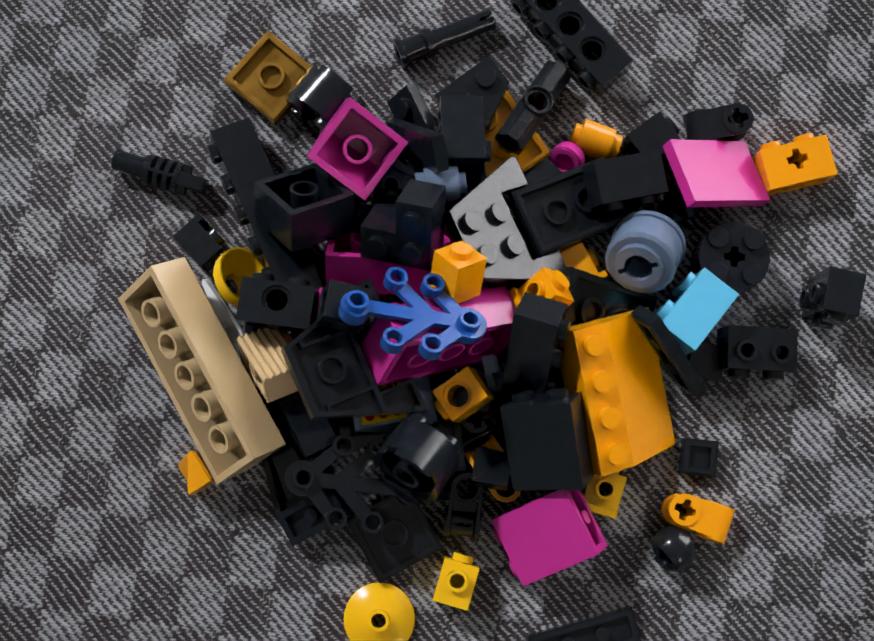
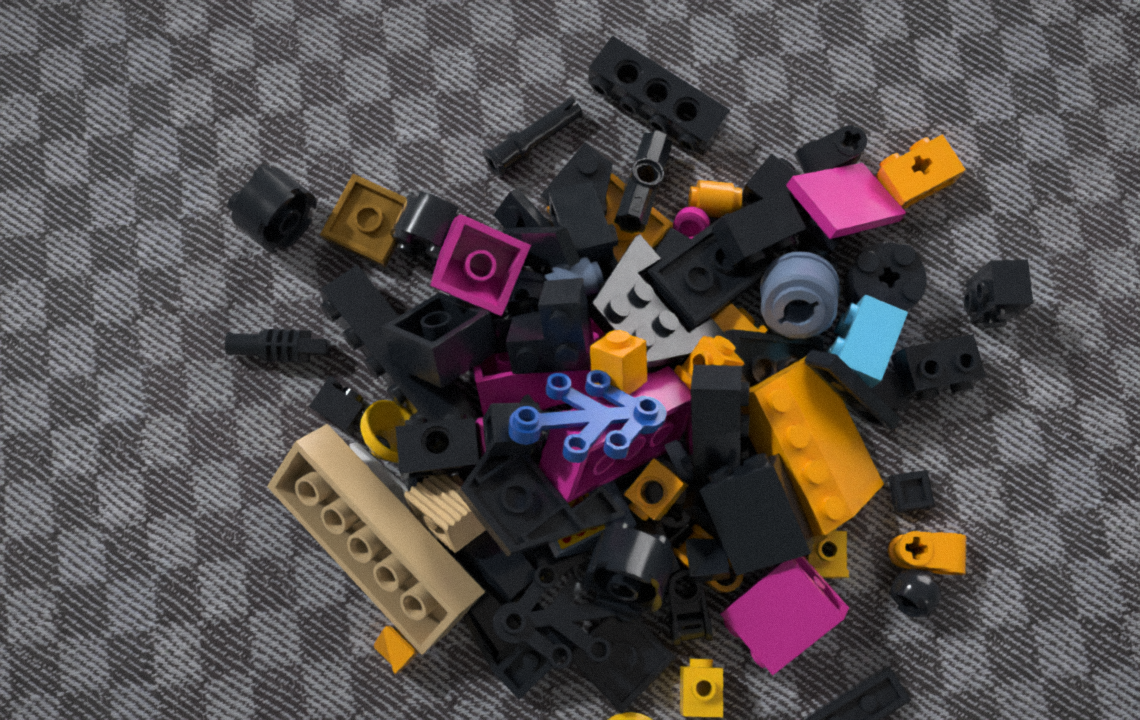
camera: 15 degrees left, 5 degrees down
none -> black brick [227,164,317,253]

